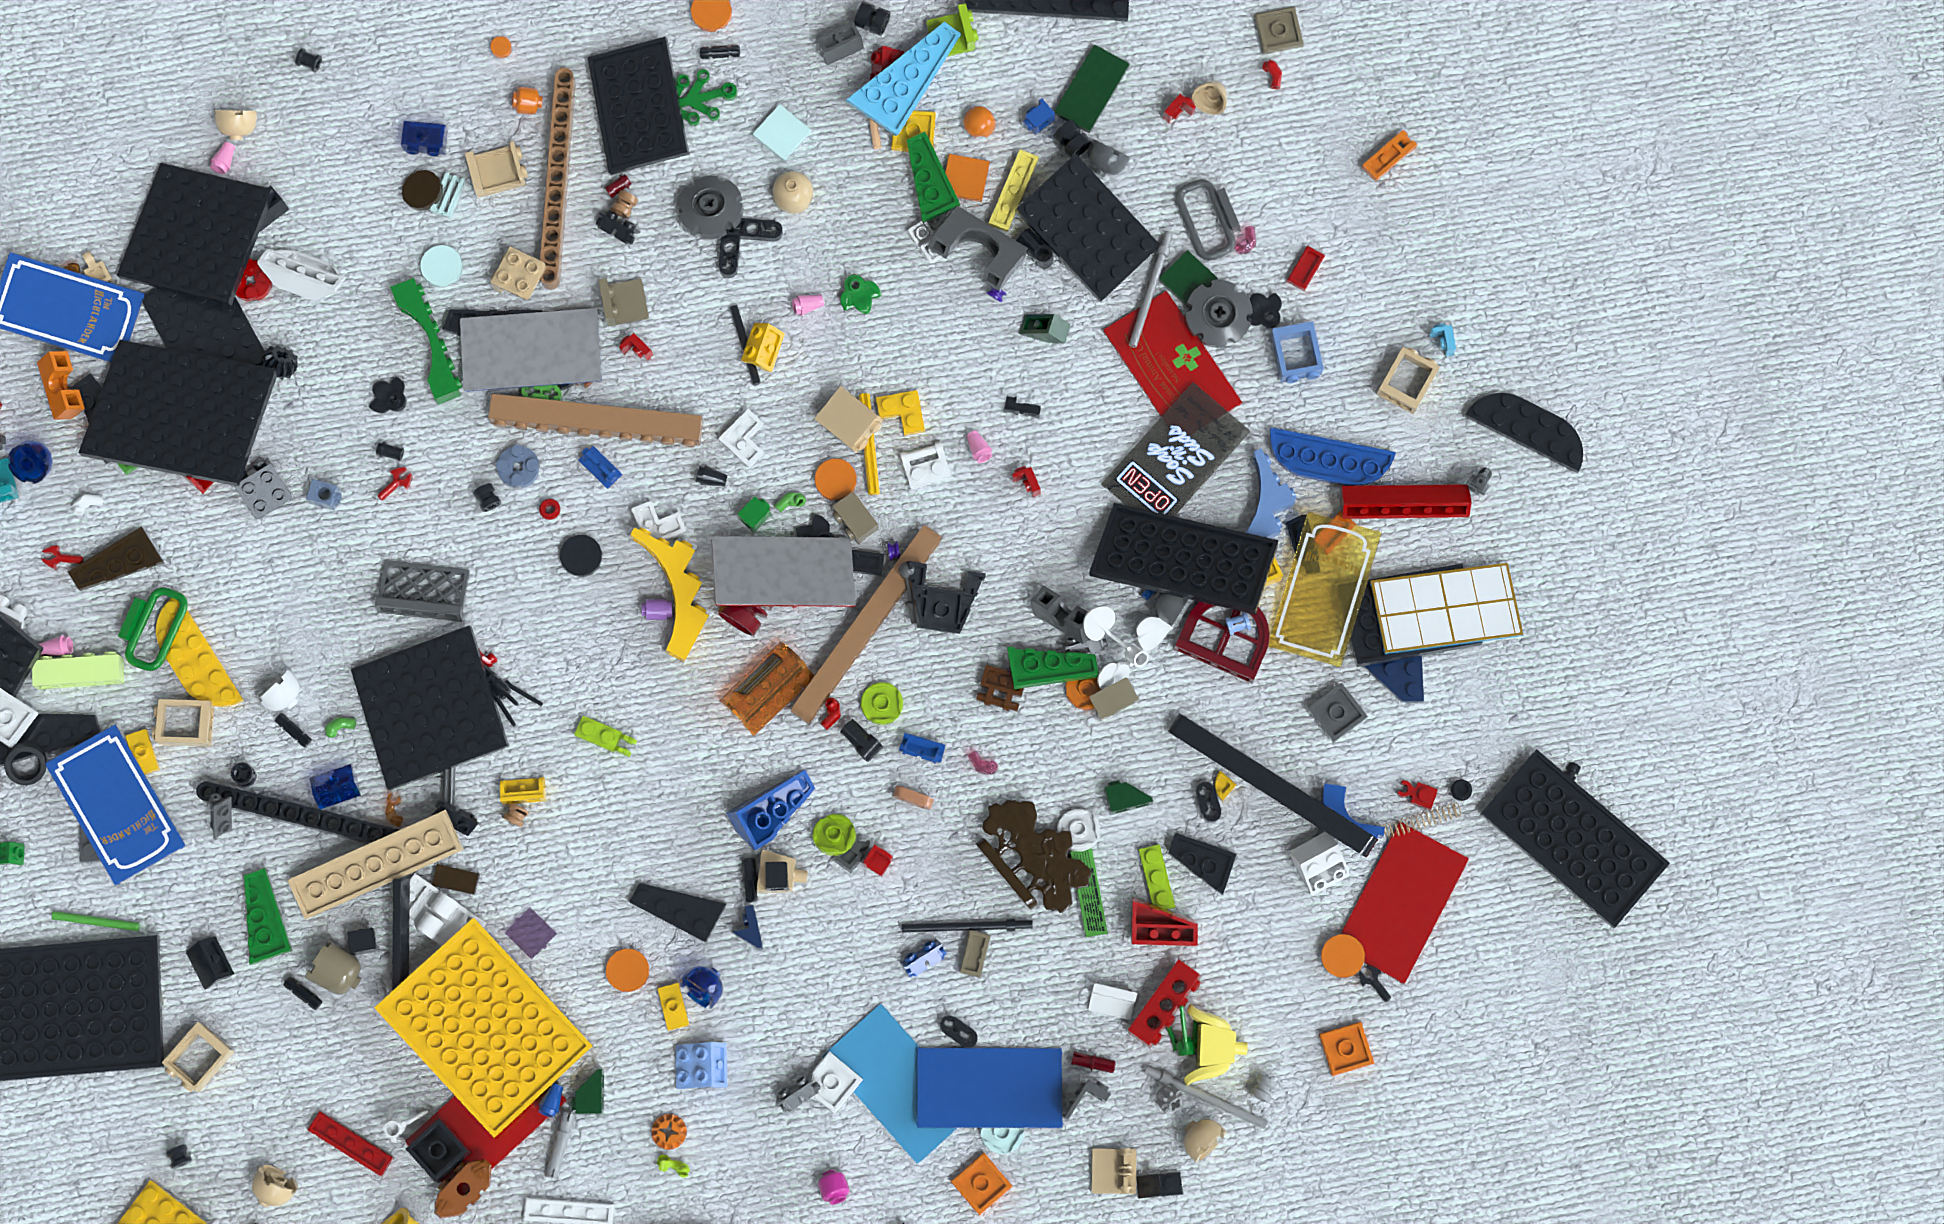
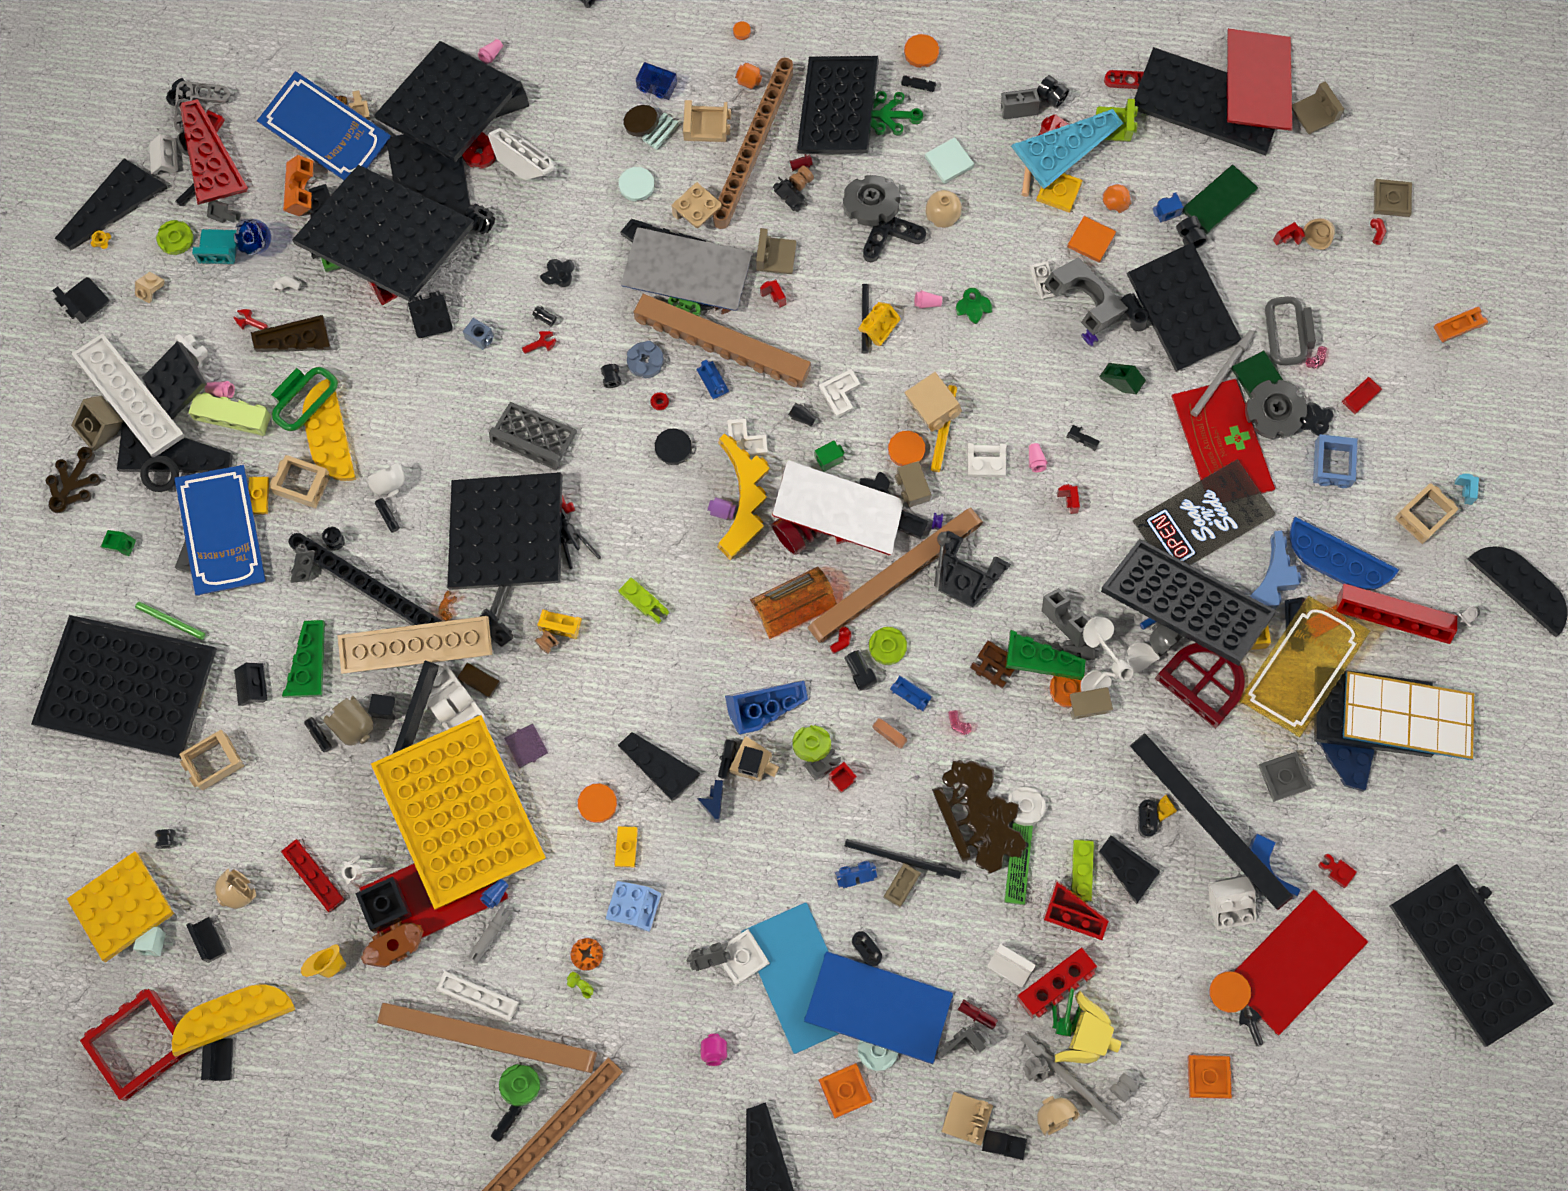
camera: 20 degrees right, 5 degrees down
tan cylinder [215,110,257,140] -> none
clear blue brick [309,764,361,810] -> none
bright green arm [325,717,356,738] -> none
green arch [390,278,463,405] -> none
dark green slope [571,1069,604,1115] -> none
clear blue cylinder [679,966,723,1009] -> none
bright green arm [774,492,806,513] -> none
yellow plate [876,390,925,436] -> none
green wing [906,132,961,223] -> none
light yellow plate [989,149,1039,233] -> none
dark grey cylinder [1088,139,1131,177] -> none
dark green slope [1104,780,1153,815] -> none
light blue bush [1225,612,1251,636] -> none
tan piece [1383,802,1461,839] -> none
black plate [1450,779,1472,801] -> none

